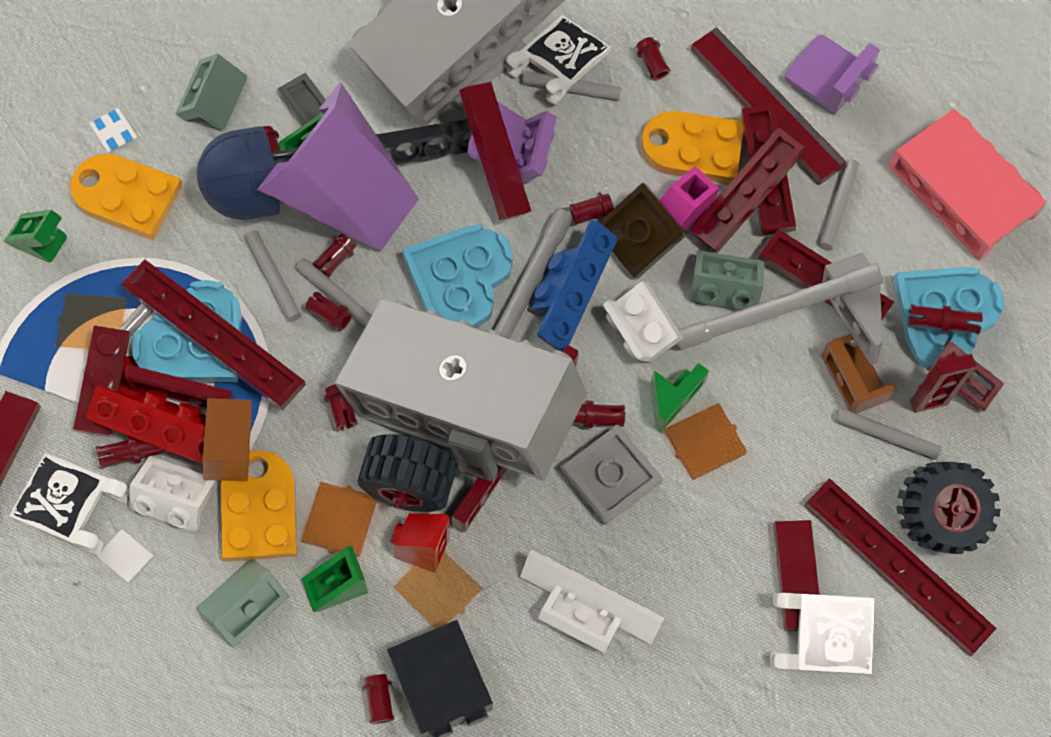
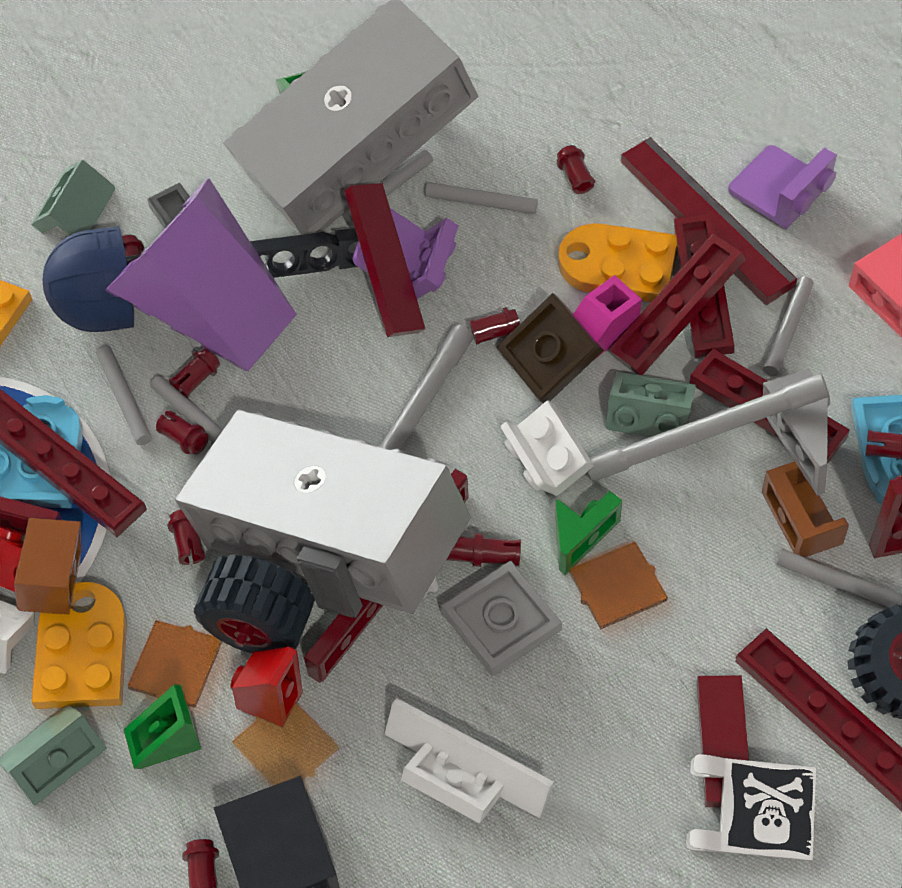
camera: 10 degrees right, 10 degrees down
medium azure plate [402,225,513,329] -> none
flag [506,15,611,104] -> none
blue bracket [530,220,617,352] -> none

